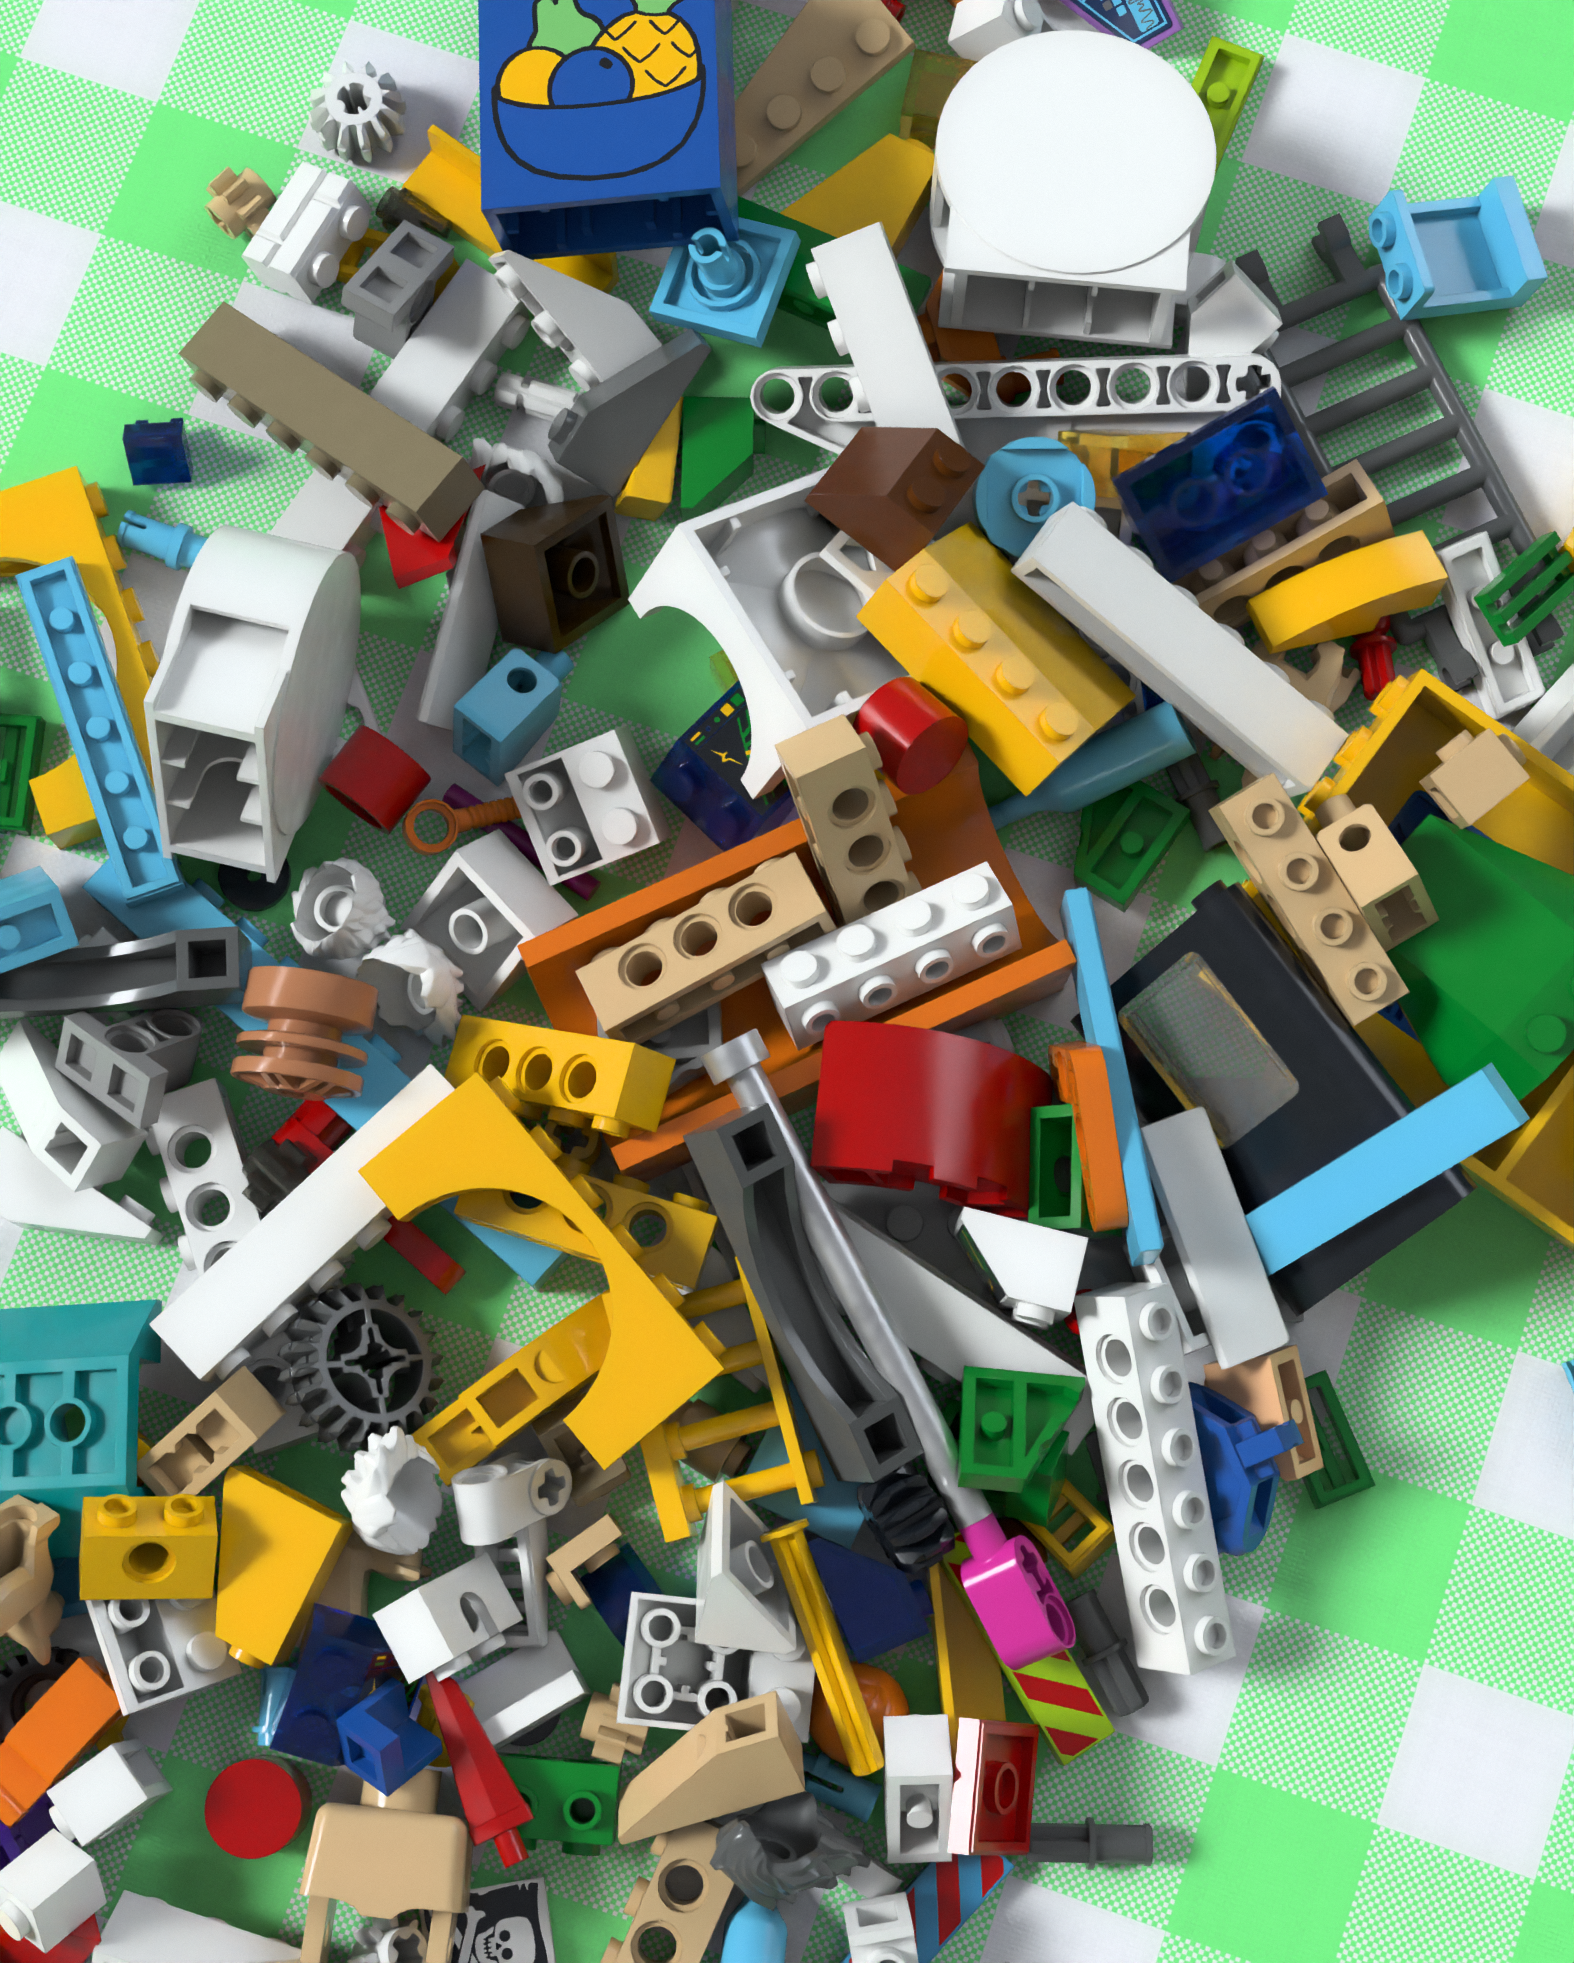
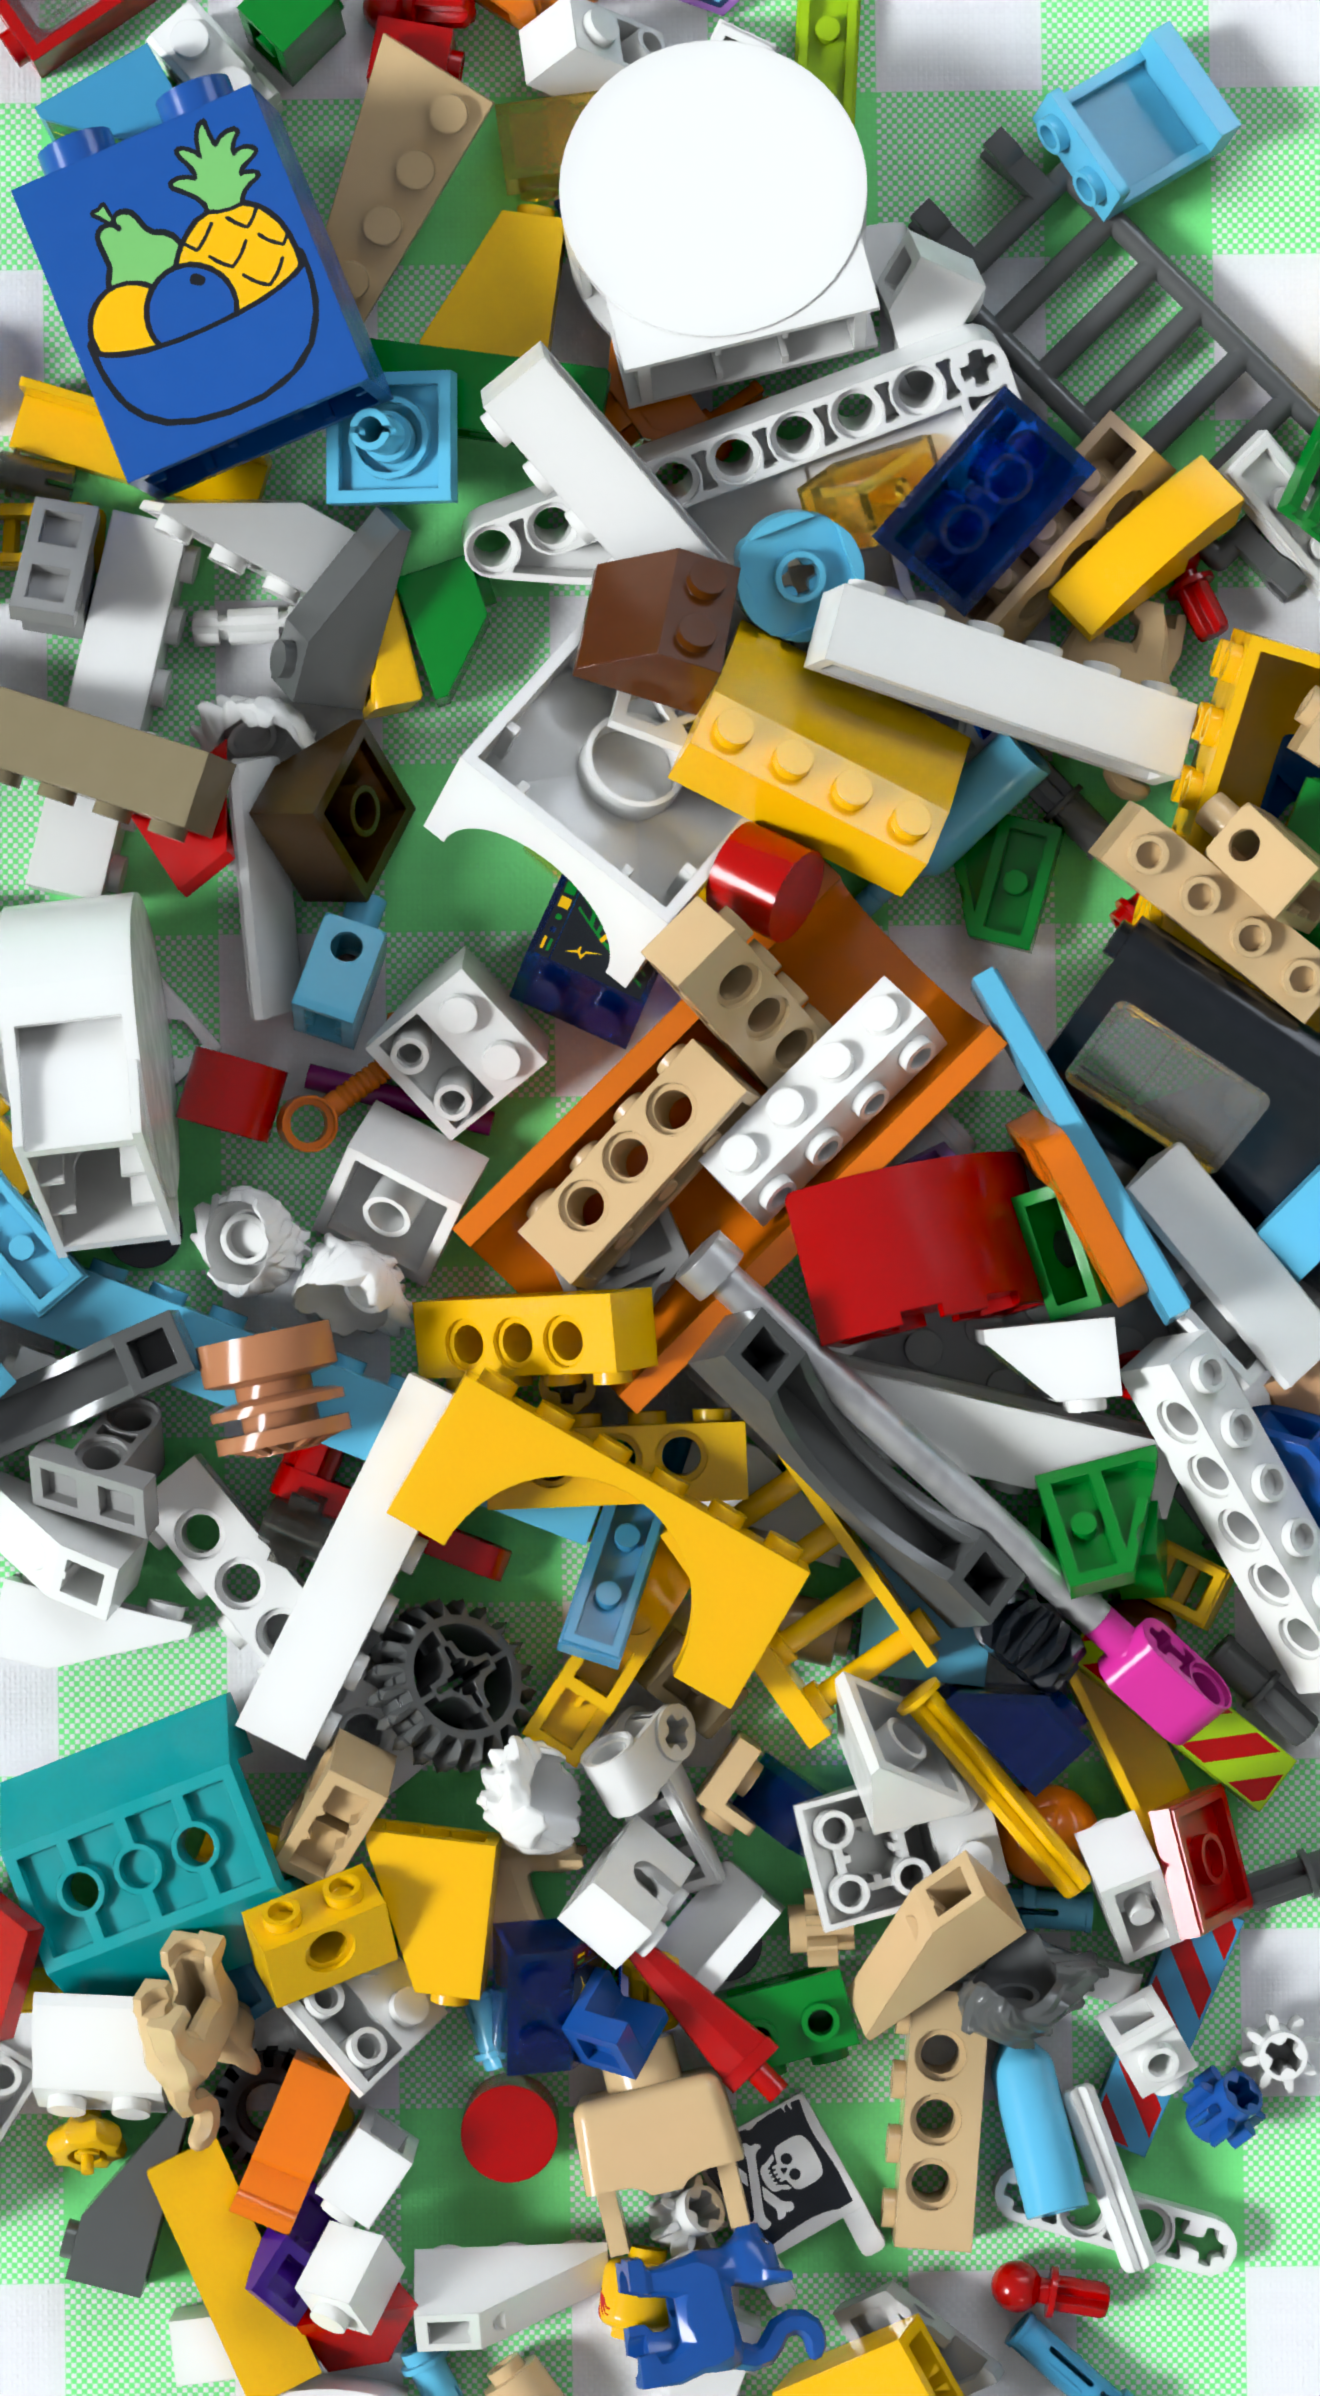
camera: 25 degrees left, 10 degrees up
none -> dark azure tile [556,1437,692,1670]

